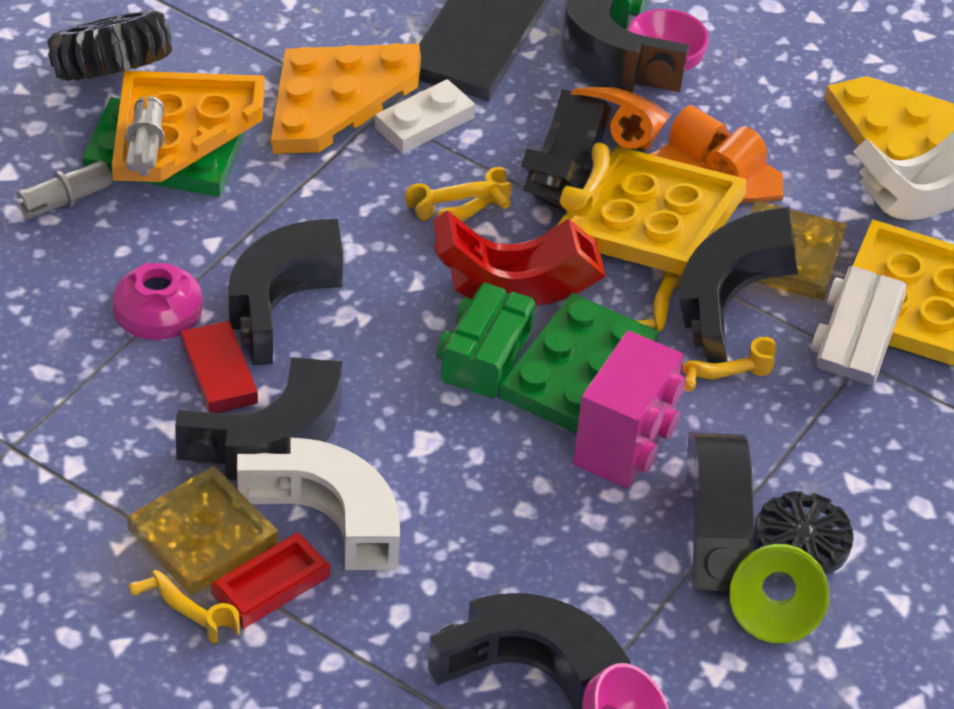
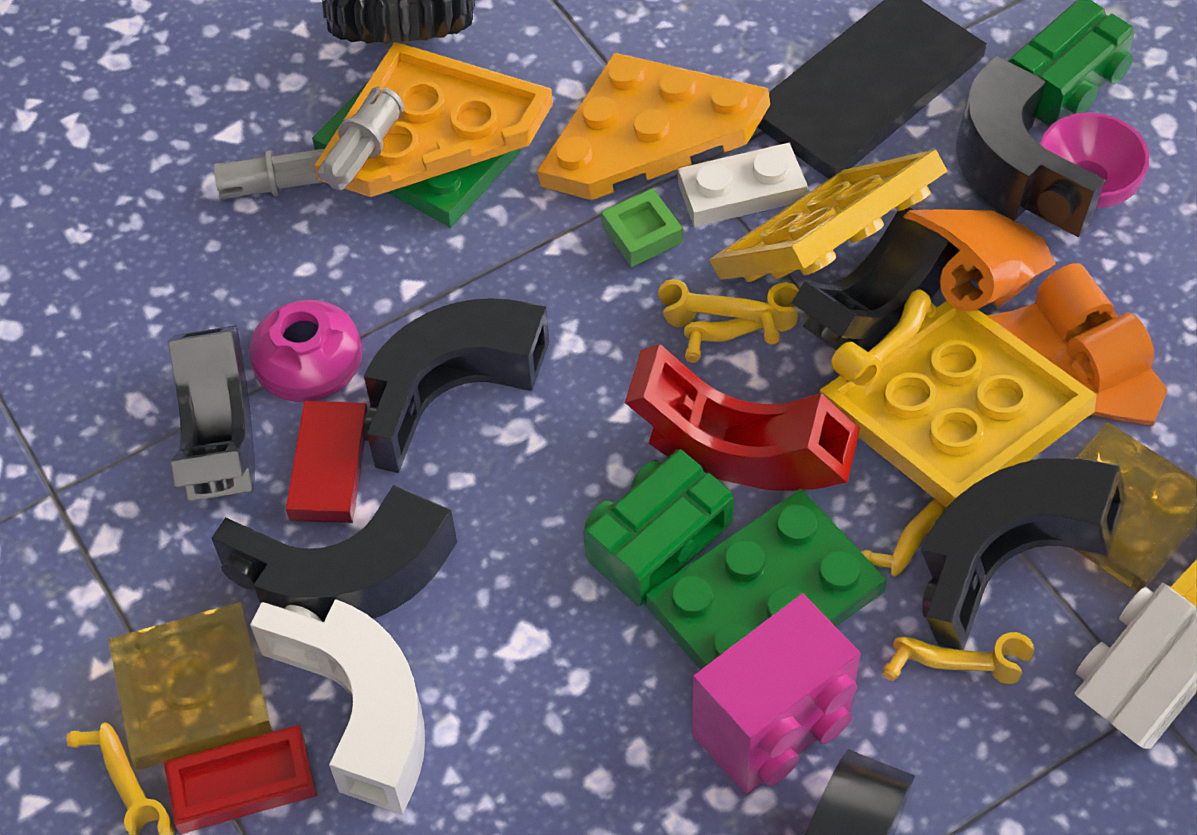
camera: 30 degrees right, 10 degrees up
none -> arch [168,325,255,502]
none -> bright green plate [601,188,683,267]
none -> yellow plate [709,149,948,282]

